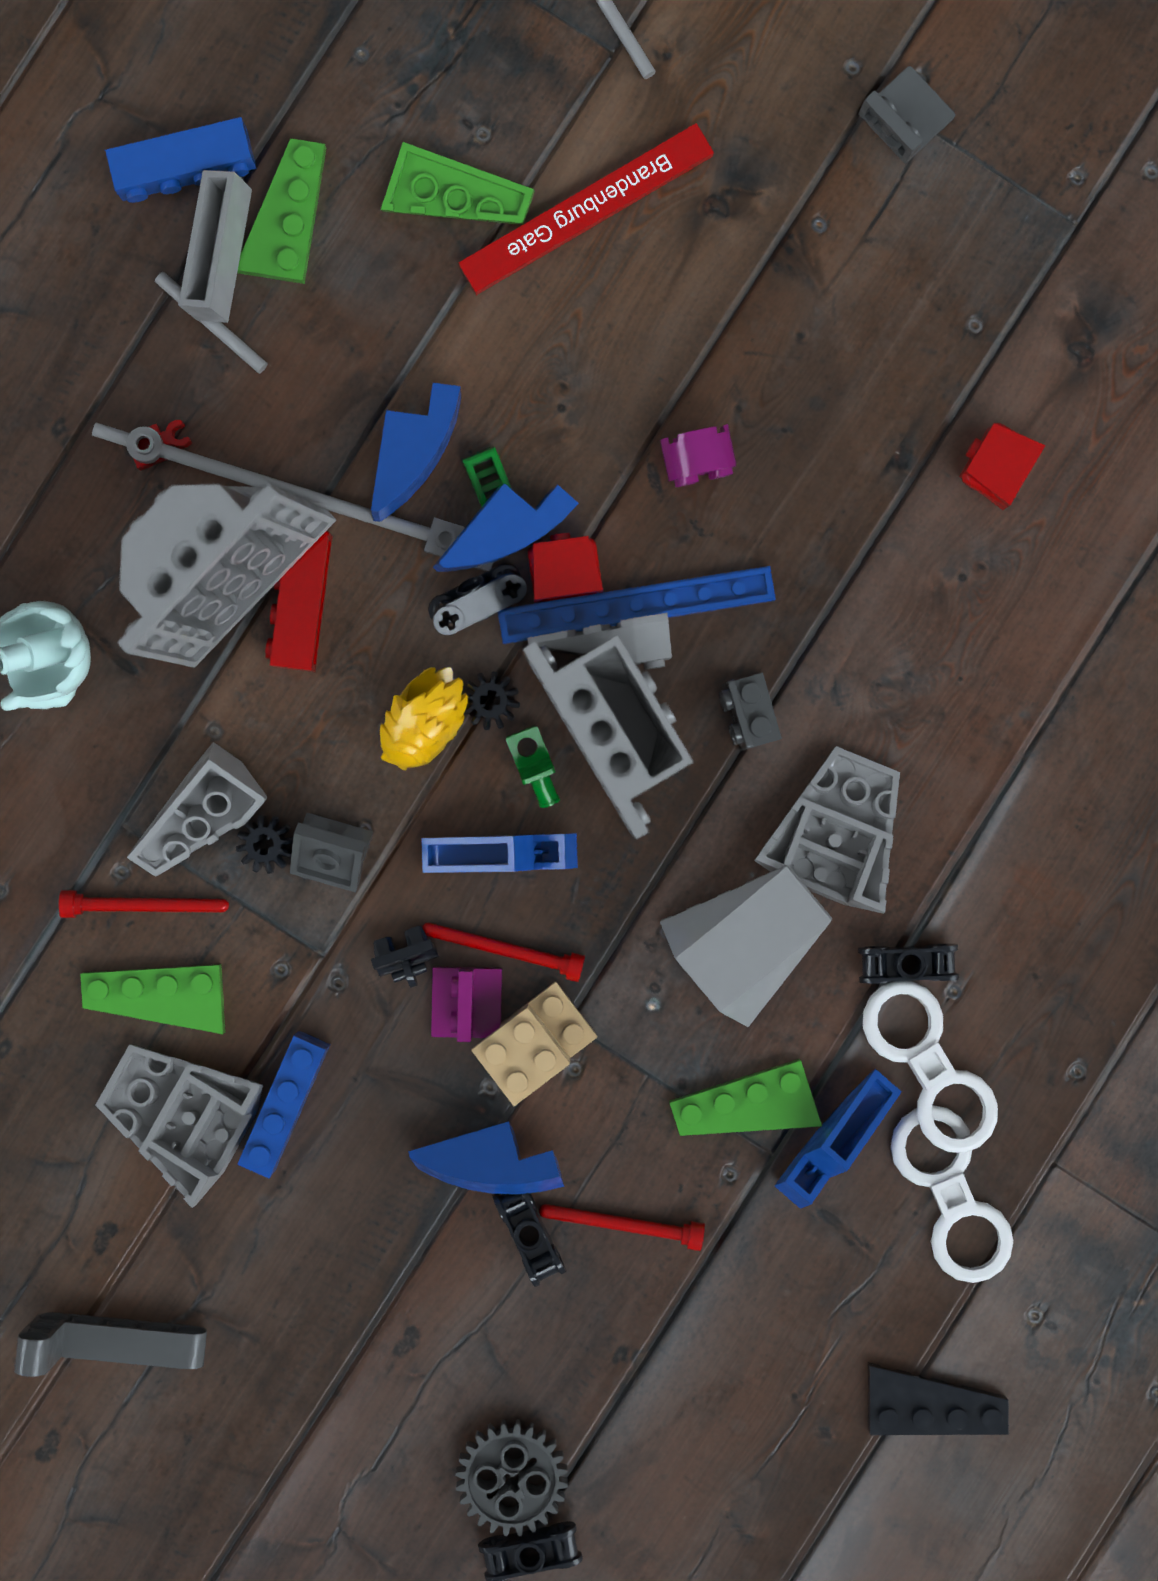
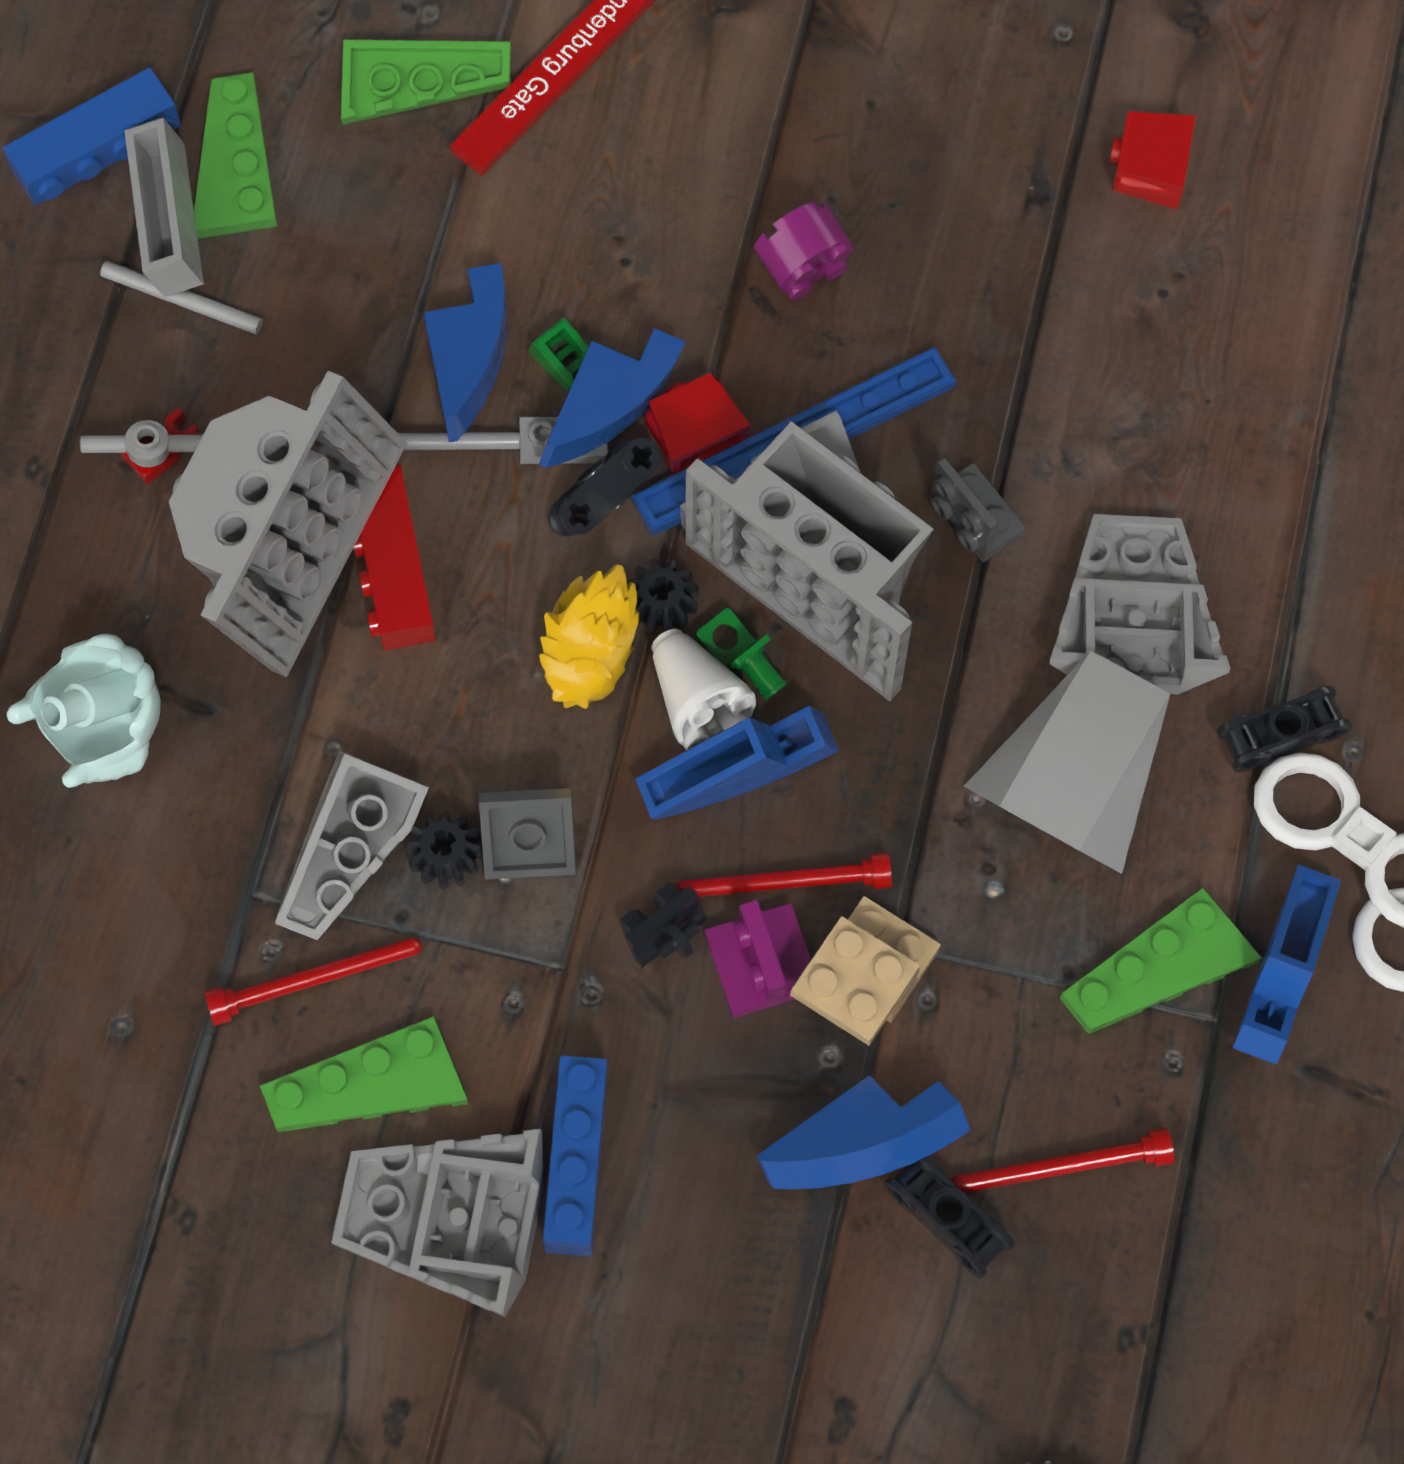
camera: 25 degrees left, 20 degrees down
none -> white cone [652,629,756,751]

